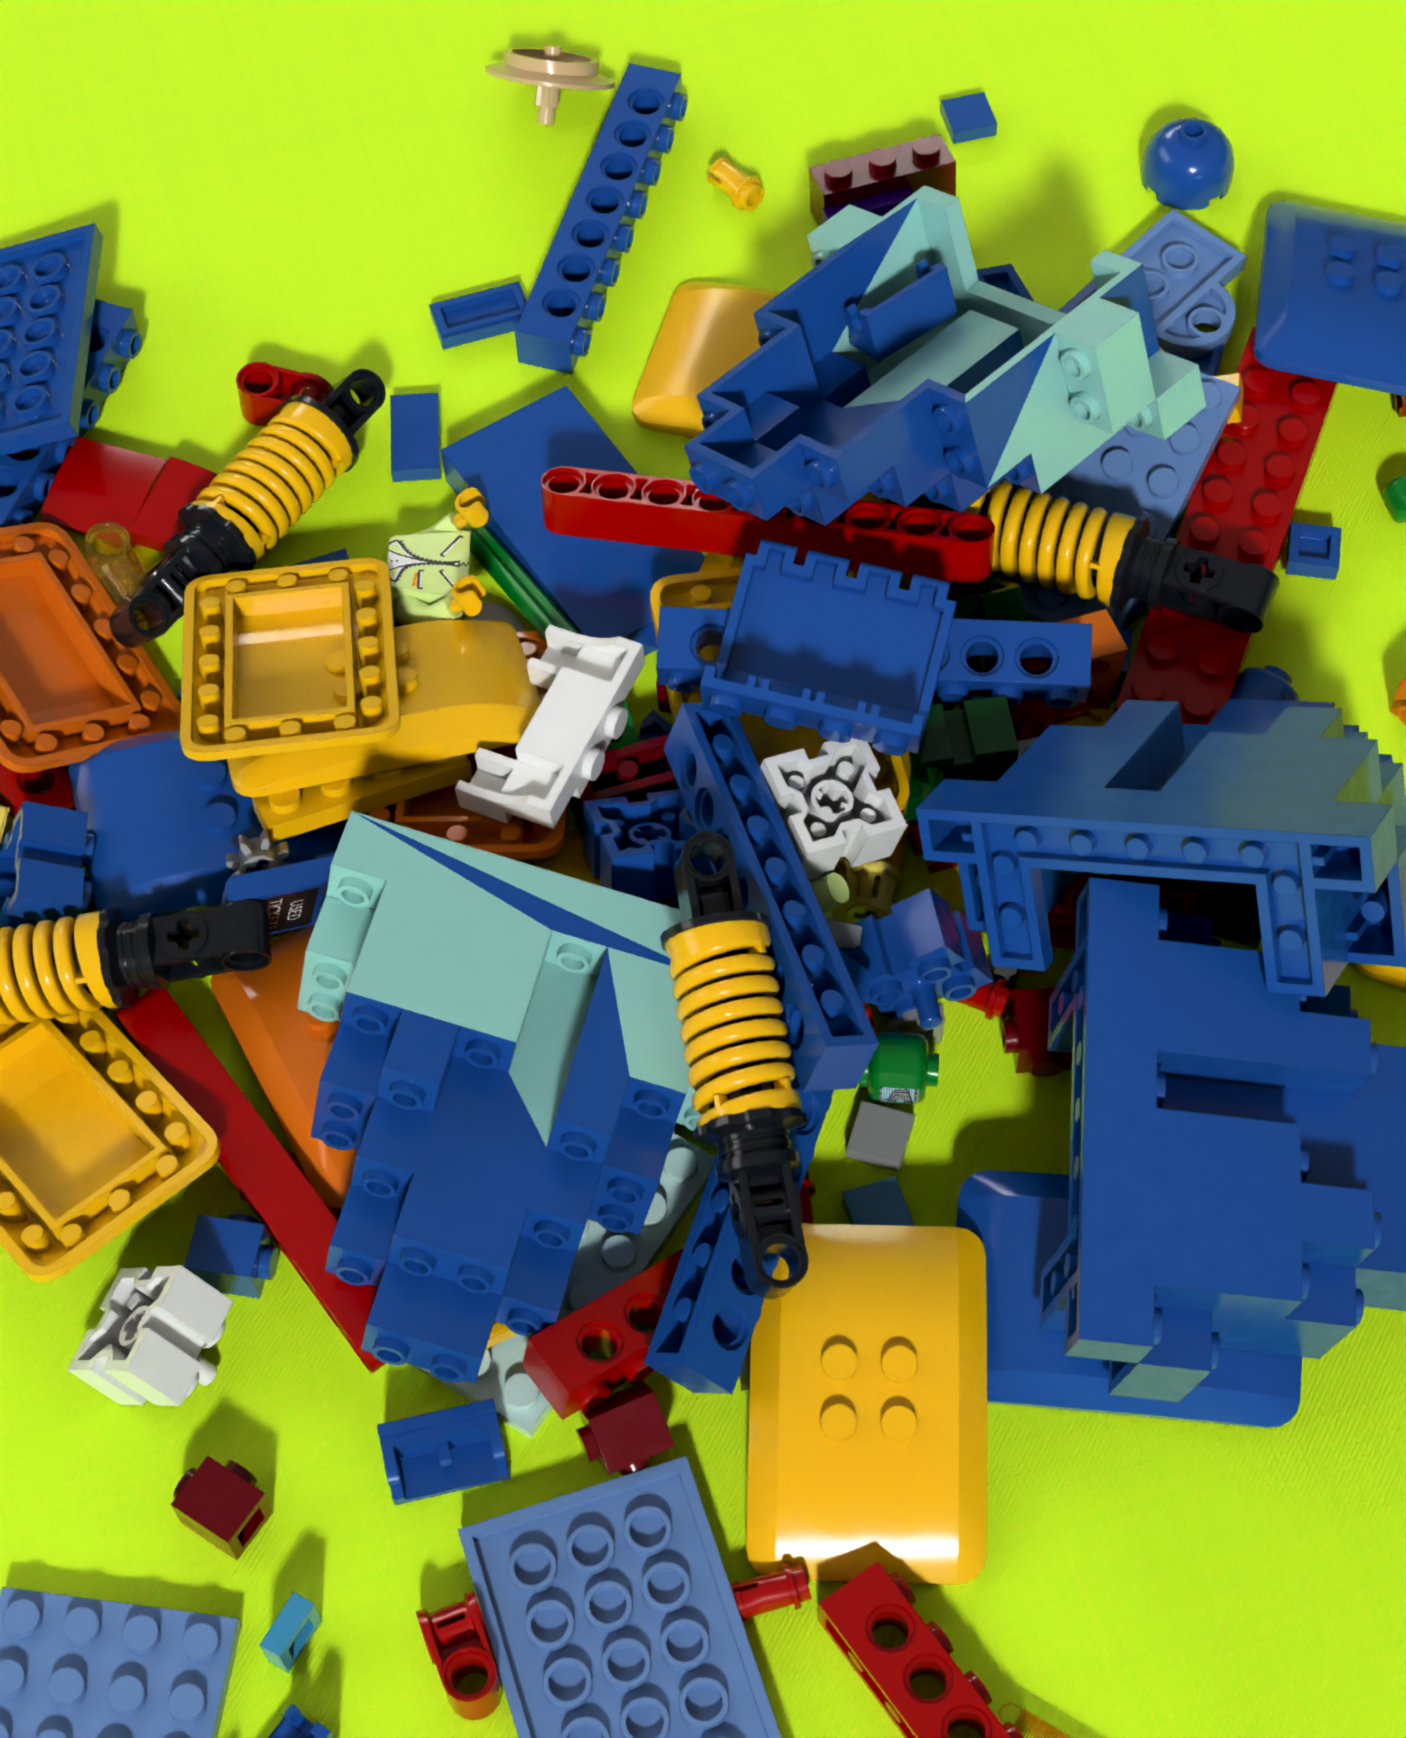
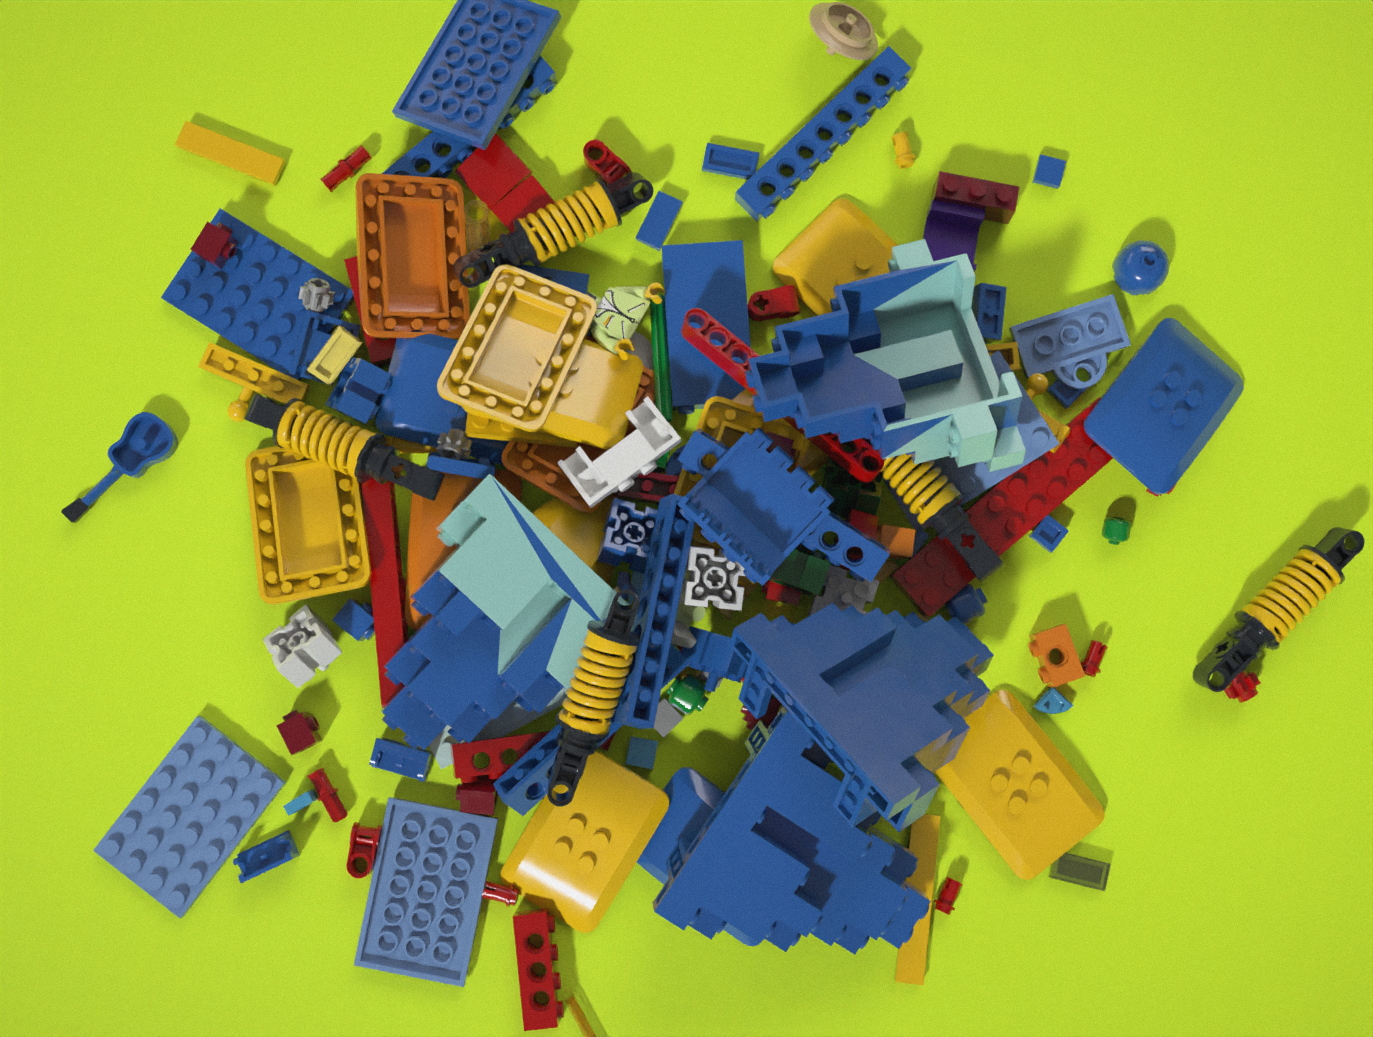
camera: 25 degrees right, 25 degrees up
blue hinge [844,259,958,362] -> none
none -> red axle [307,768,348,823]
none -> red piece [747,285,800,322]

